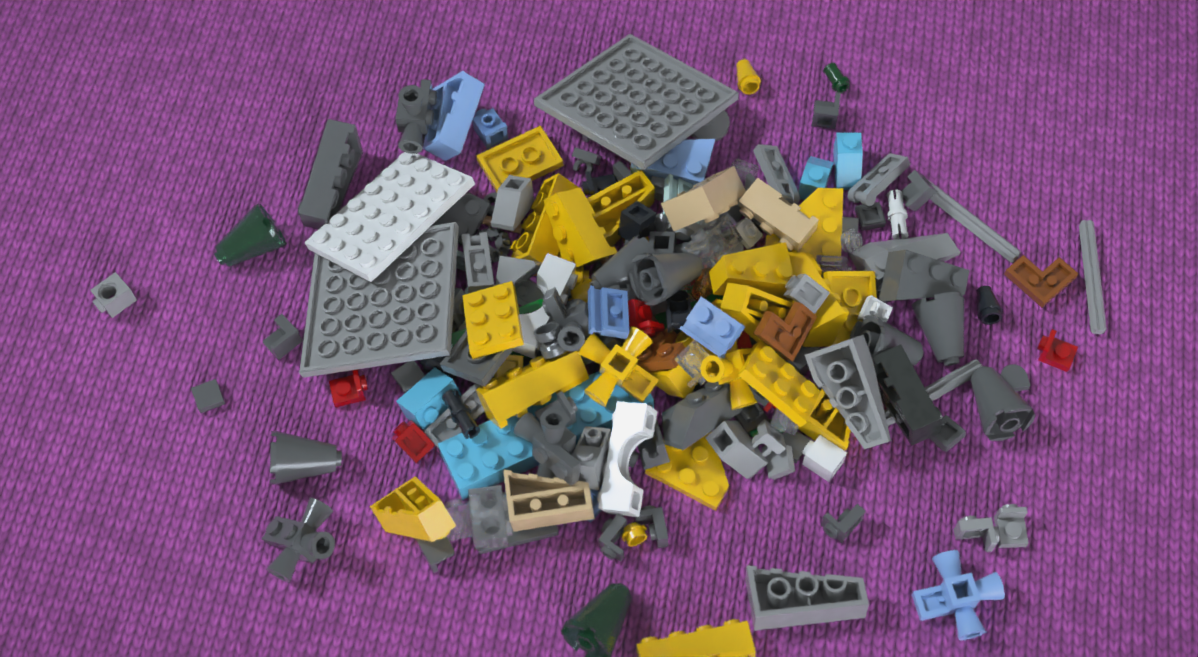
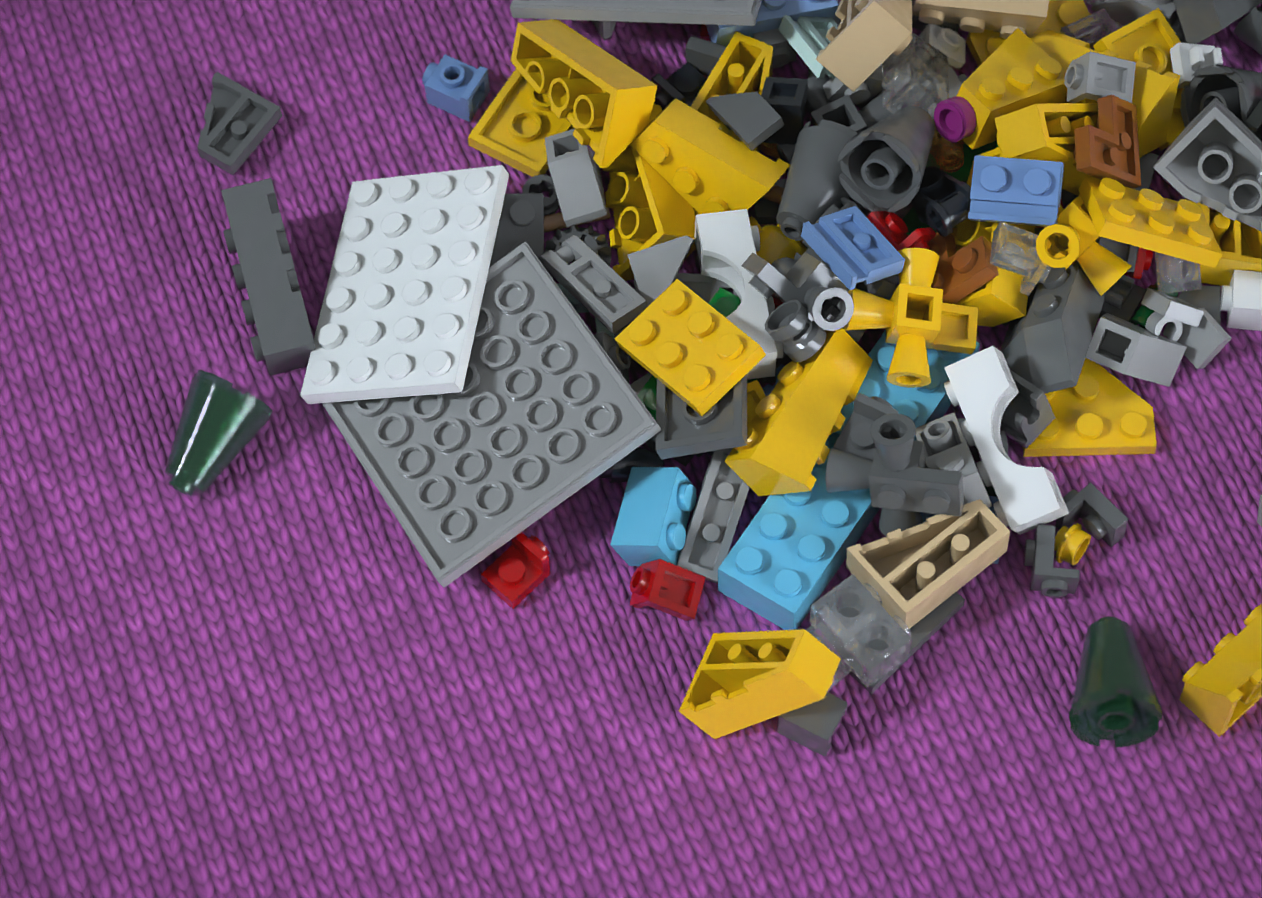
camera: 30 degrees left, 0 degrees up
light grey brick [90,272,137,318] -> none
dark grey tile [191,379,225,413] -> none
dark grey brick [262,498,335,583] -> none
dark grey panel [263,314,303,360] -> none
dark grey cone [270,431,342,485] -> none
light grey tile [391,361,425,393] -> none
dark grey brick [395,79,437,154] -> none
light blue wedge [423,71,485,161] -> none
black pin [442,389,480,439] -> none
dark grey tile [572,147,603,174] -> none
none -> dark grey wing [197,72,282,175]
none -> yellow wedge [510,19,657,168]
none -> dark grey slope [706,92,784,151]
none -> magenta tile [934,96,976,142]

